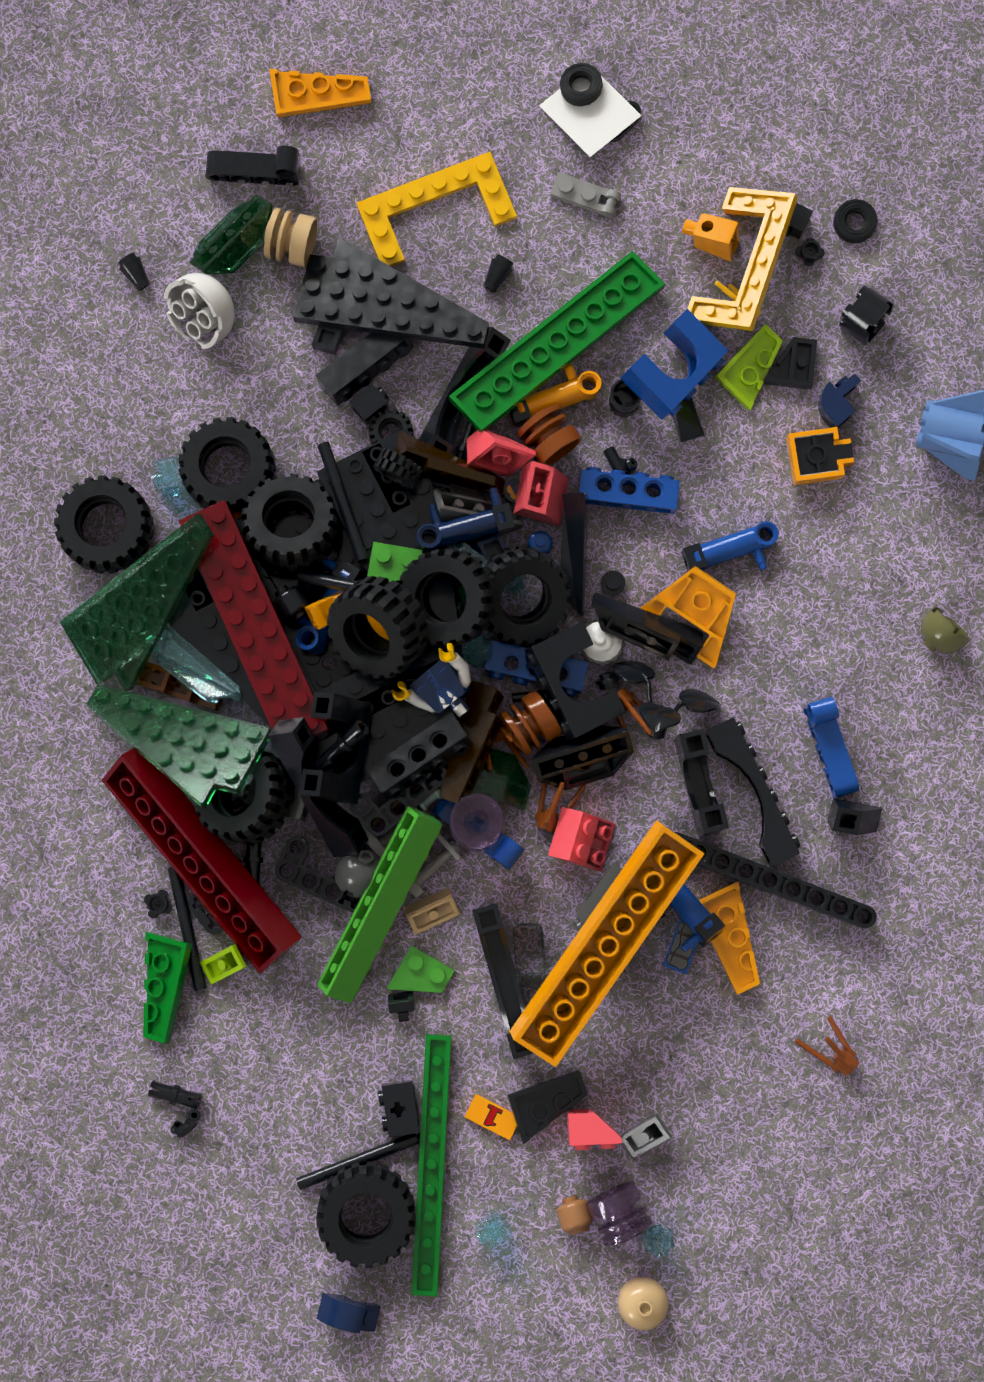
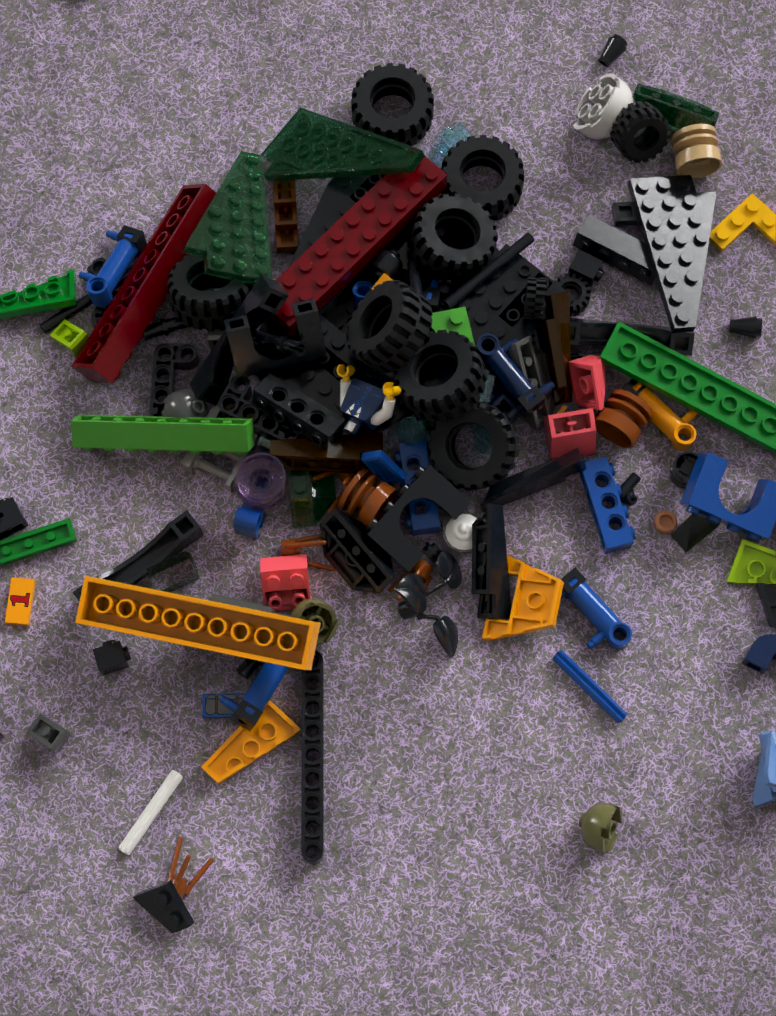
camera: 70 degrees right, 10 degrees down
clear light blue wedge [137,612,242,703] -> none
black beam [205,146,301,186] -> none
bright green wing [387,945,455,993] -> none
black tile [388,991,415,1022] -> none
tan slope [403,887,461,935] -> none
black wing [507,1070,588,1144] -> none
blue piece [528,531,553,554] -> none
coral slope [567,1109,622,1150] -> none
black plate [601,571,625,596] -> none
black arch [674,729,729,837] -> none
black arch [705,717,801,867] -> none
piece [786,427,854,486] -> none
blue beam [803,696,859,799] -> none
black slope [827,798,882,835] -> none
none -> blue piece [79,225,147,307]
none -> black brick [93,640,131,676]
none -> white axle [119,770,183,855]
none -> black wing [133,880,195,933]
none -> olive cylinder [290,598,338,647]
none -> blue tile [361,450,406,483]
none -> blue axle [553,650,627,723]
none -> black tyre [610,101,671,163]
none -> nougat tile [654,510,677,534]

